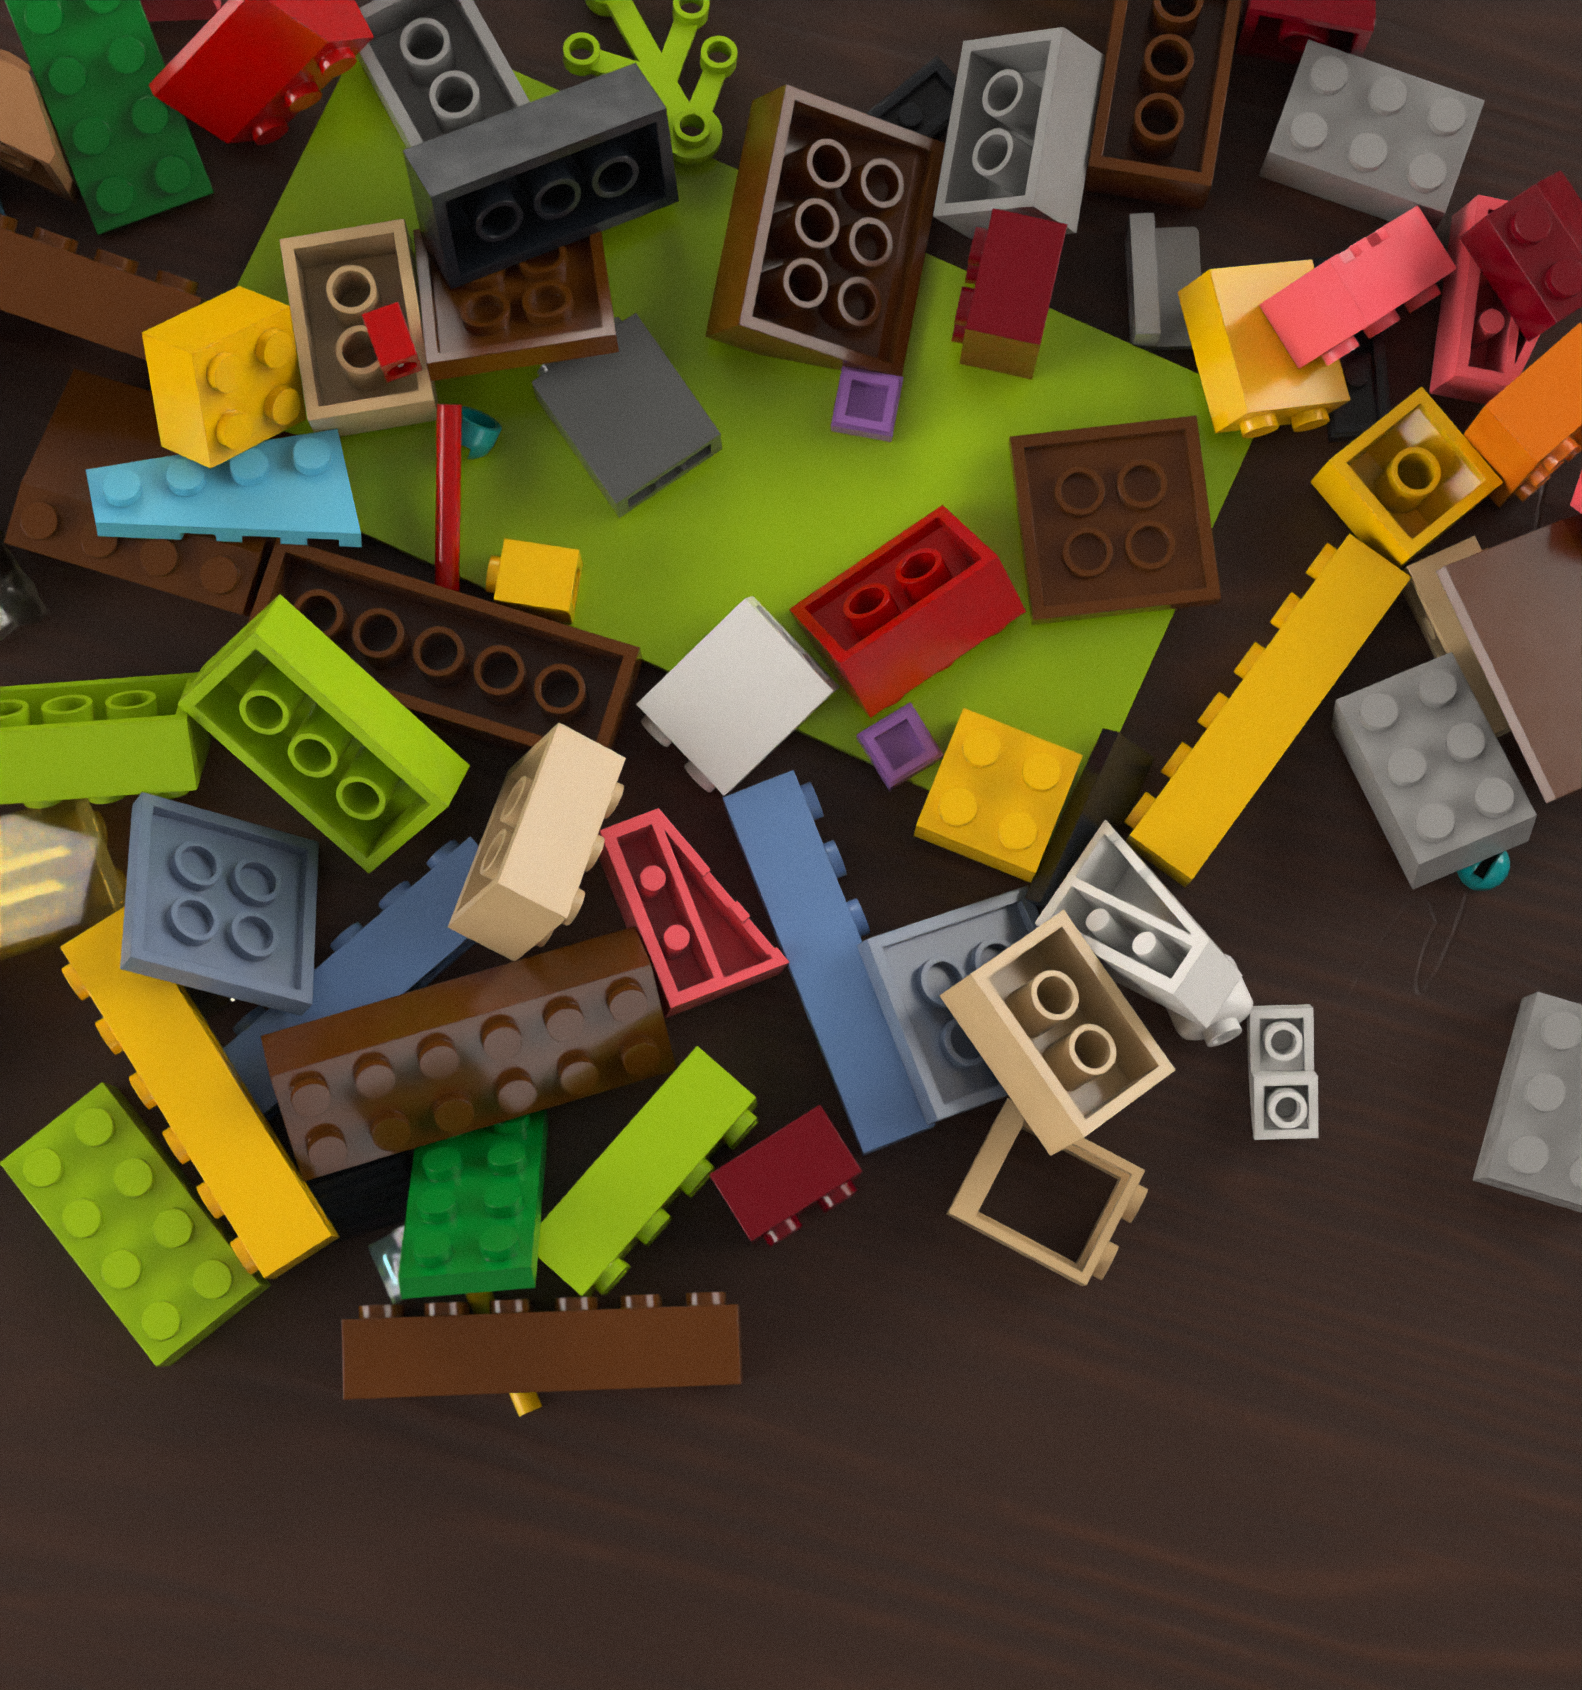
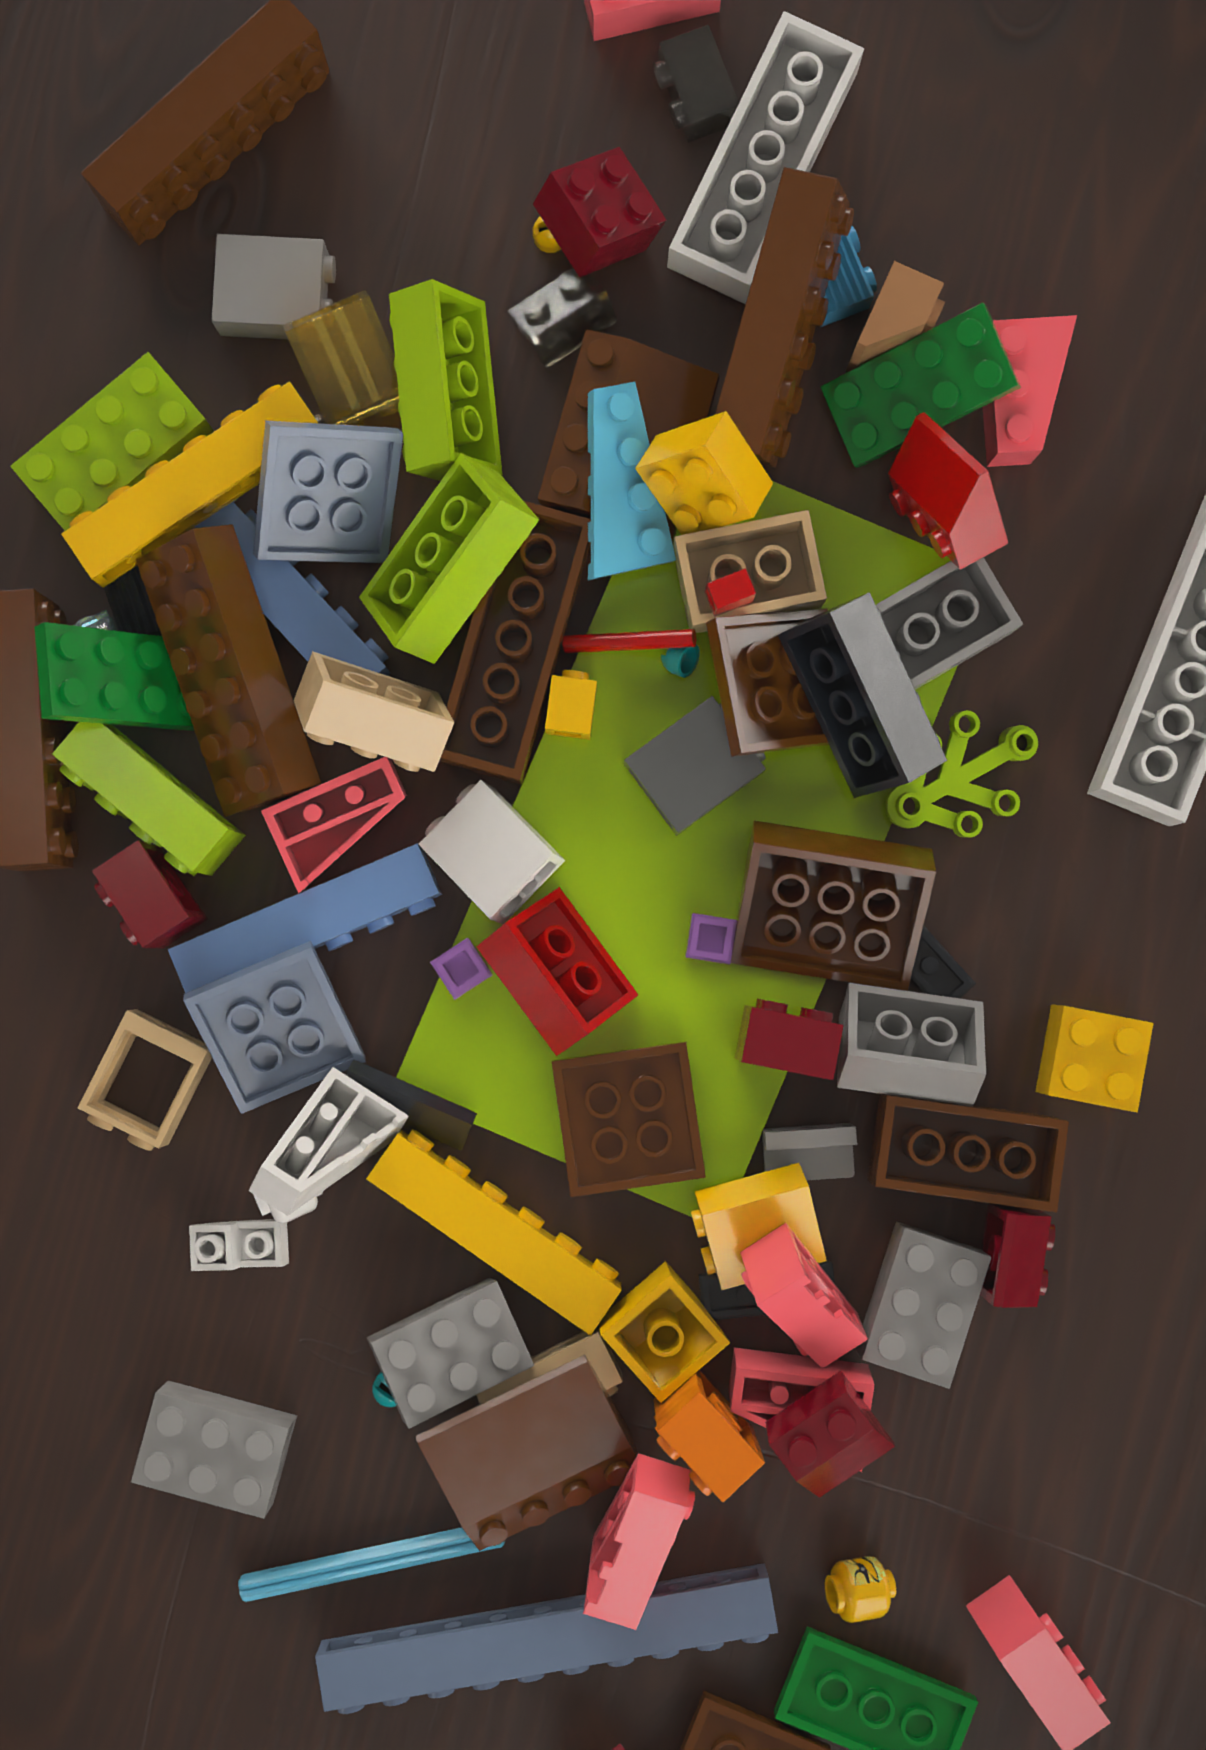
camera: 85 degrees right, 5 degrees up
yellow brick [914,708,1083,883] -> none
tan brick [939,910,1175,1156] -> none

